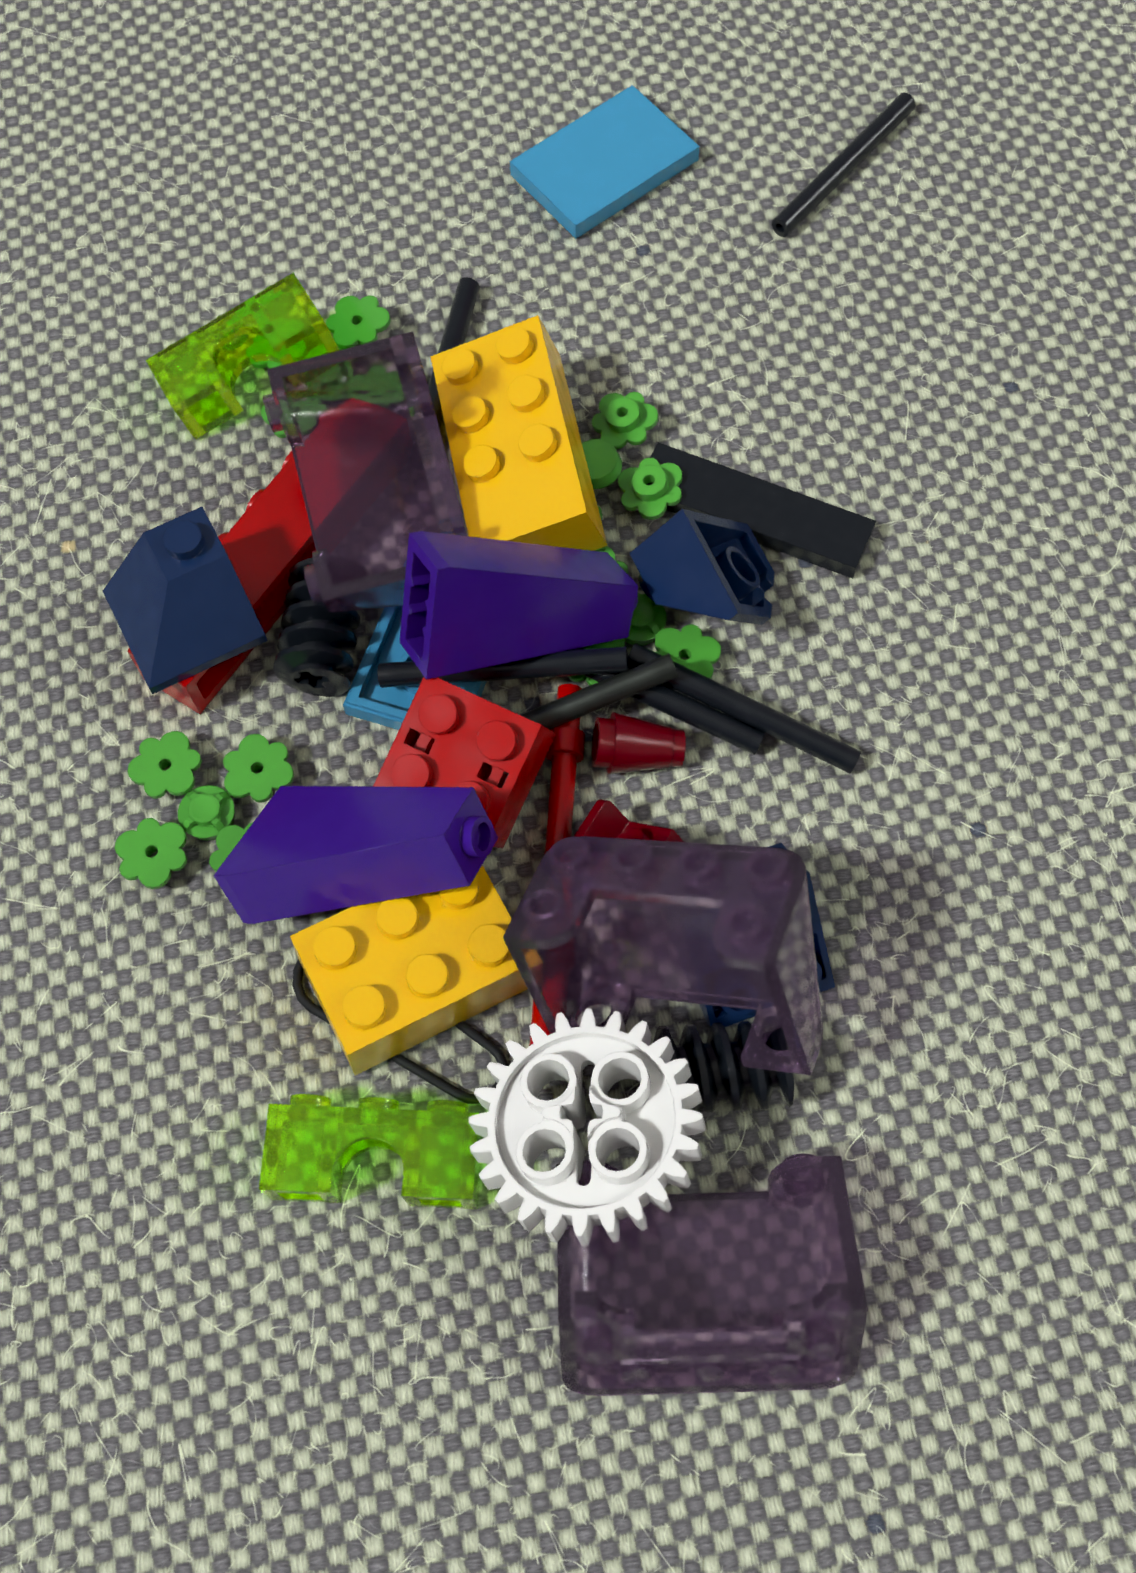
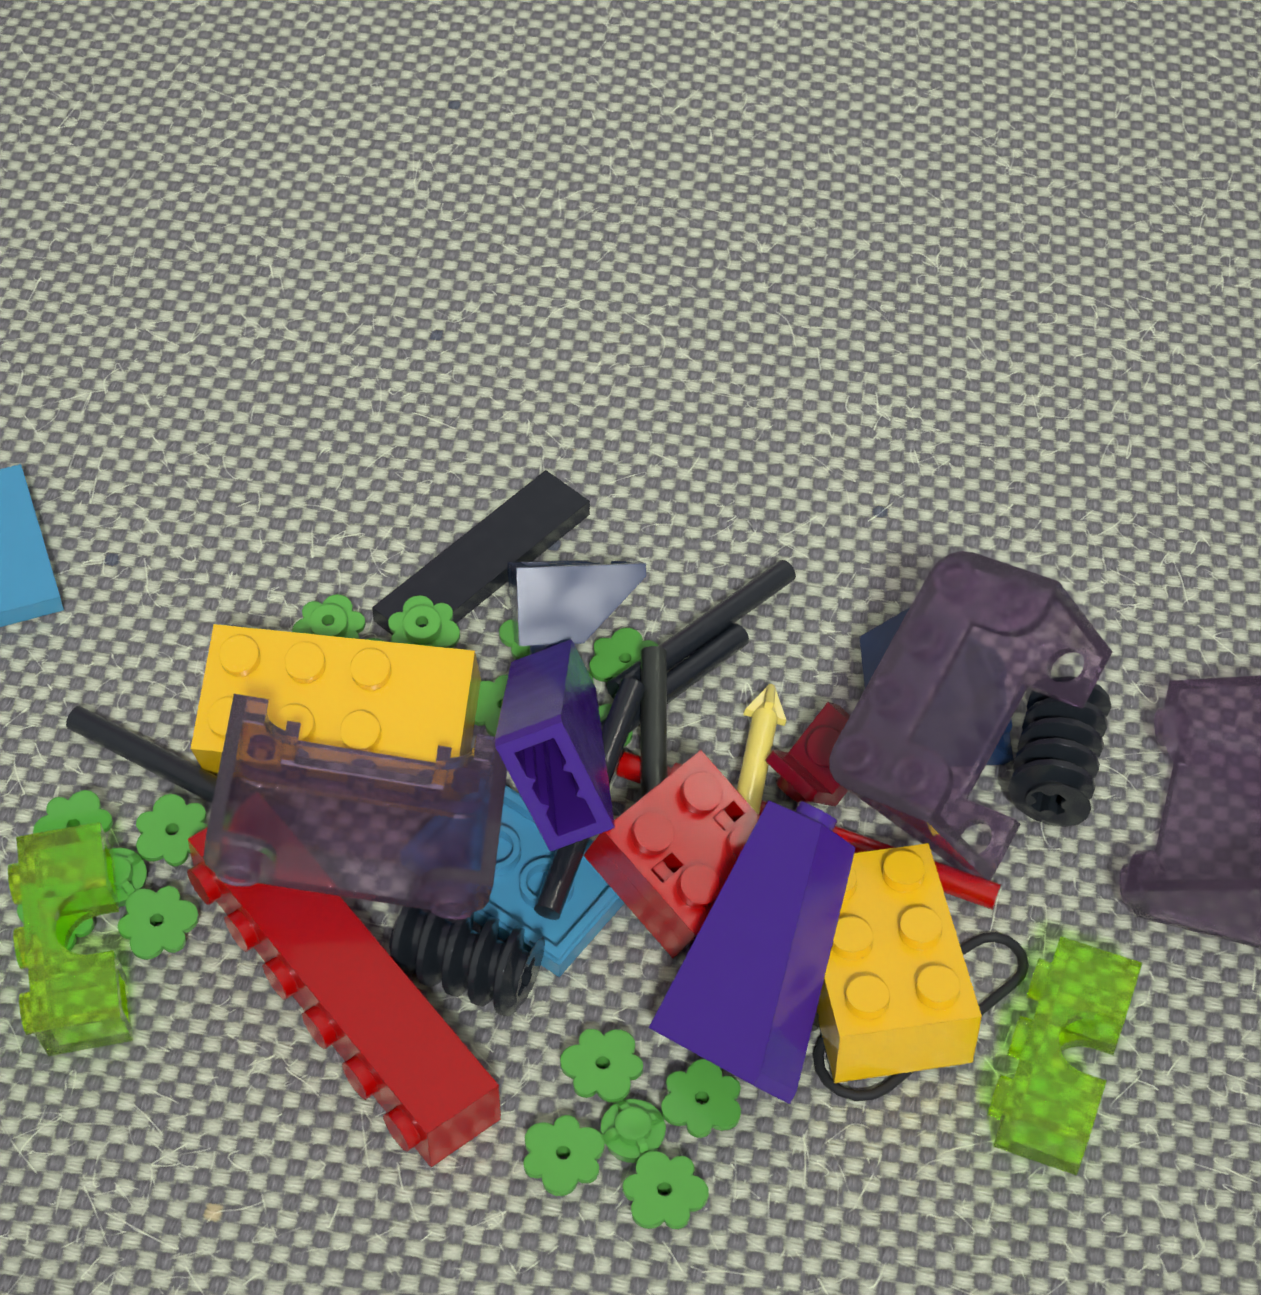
camera: 75 degrees left, 15 degrees down
dark blue slope [103,507,268,694] -> none
white gear [468,1008,706,1246] -> none
dark red cone [591,712,686,775] -> none
black piece [771,92,916,237] -> none
none -> light yellow piece [737,684,786,815]

